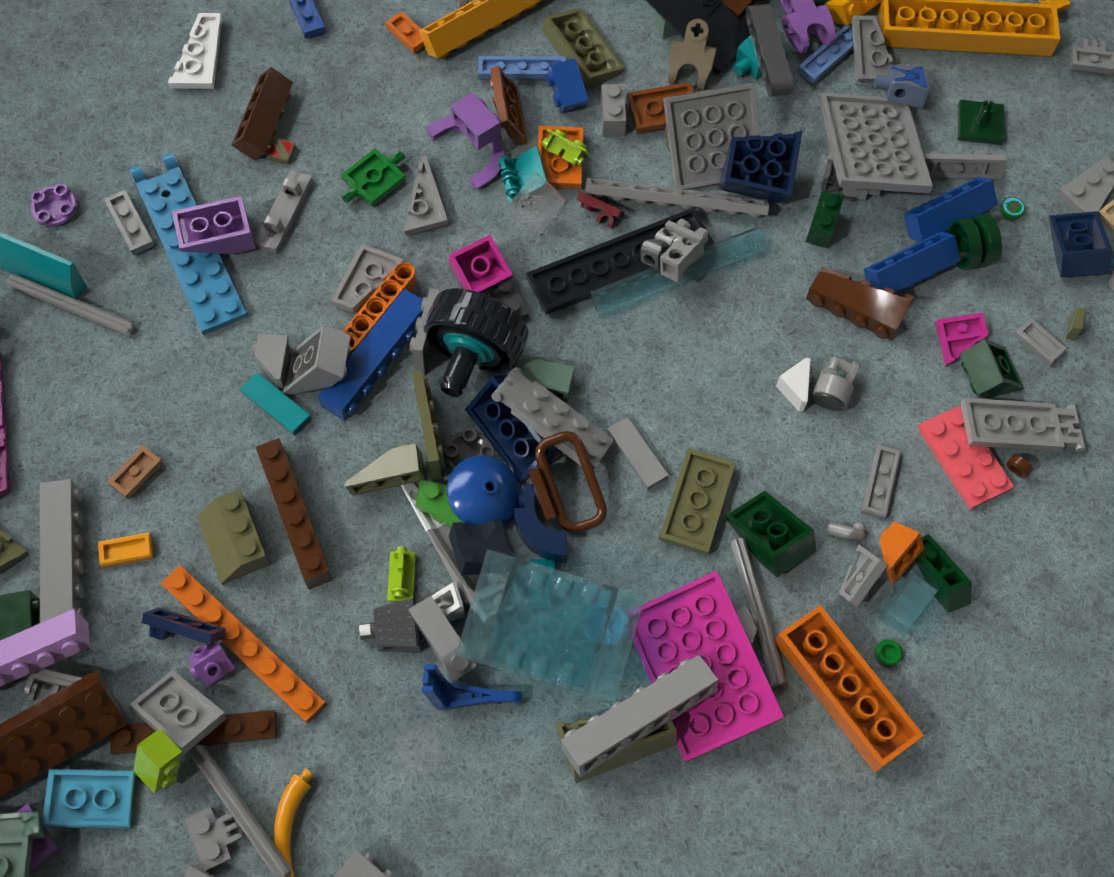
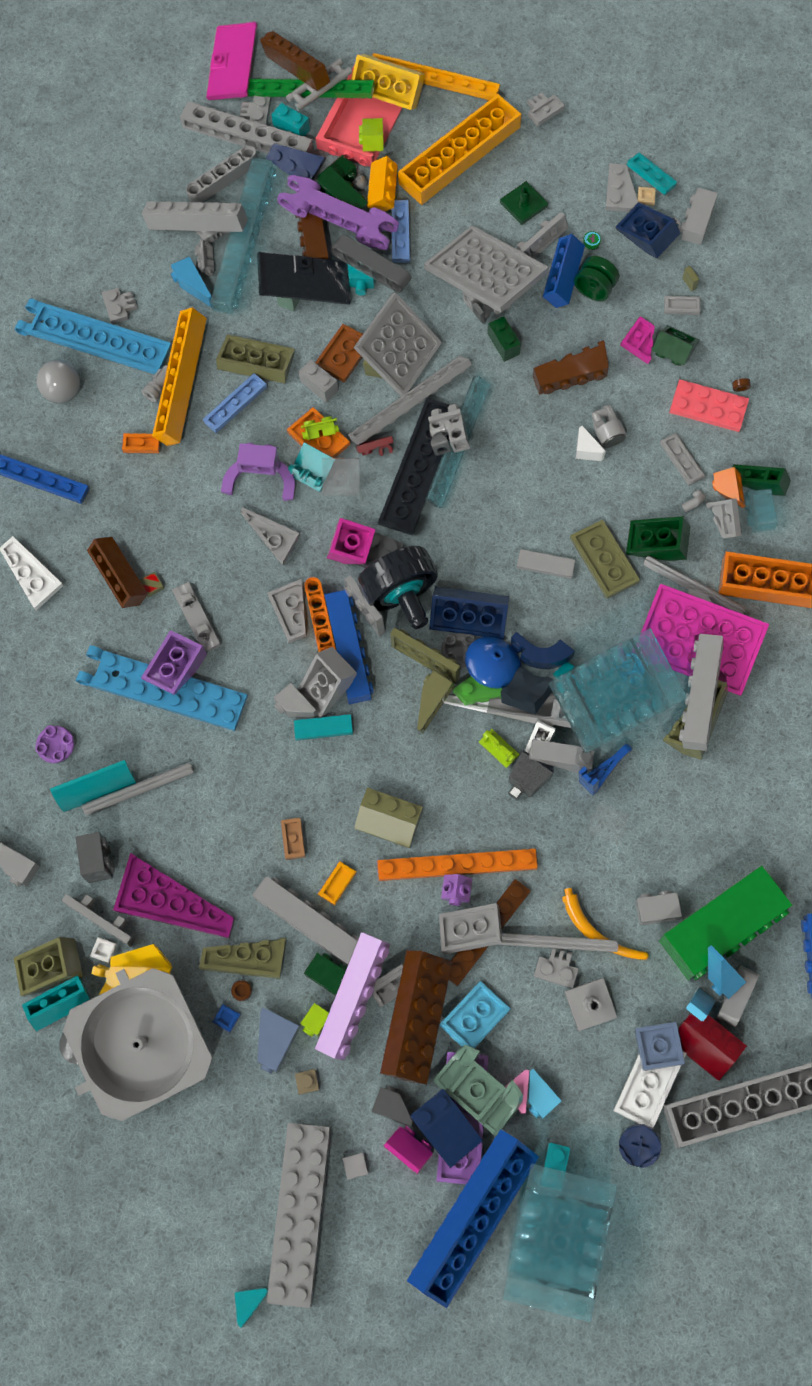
camera: 40 degrees left, 5 degrees up
light grey plate [104,190,155,256] -> none
lime brick [133,729,182,794] -> none
dark blue hinge [142,607,226,645] -> none
reddish brown brick [256,438,333,590] -> none
green plate [341,148,406,207] -> none
dark orange plate [490,65,527,145] -> none
light grey hinge [492,367,614,470] -> none
sand green brick [522,357,574,402] -> none
reddish brown bar [529,431,607,533] -> none
blue brick [546,58,589,114] -> none
dark tan piece [668,19,716,90] -> none
dark blue wedge [719,131,803,204] -> none
light grey wing [852,15,893,82] -> none
blue brick [864,232,961,293] -> none
sand blue torso [874,65,929,108] -> none
green tile [874,640,902,667] -> none
light grey hinge [960,398,1086,452] -> none

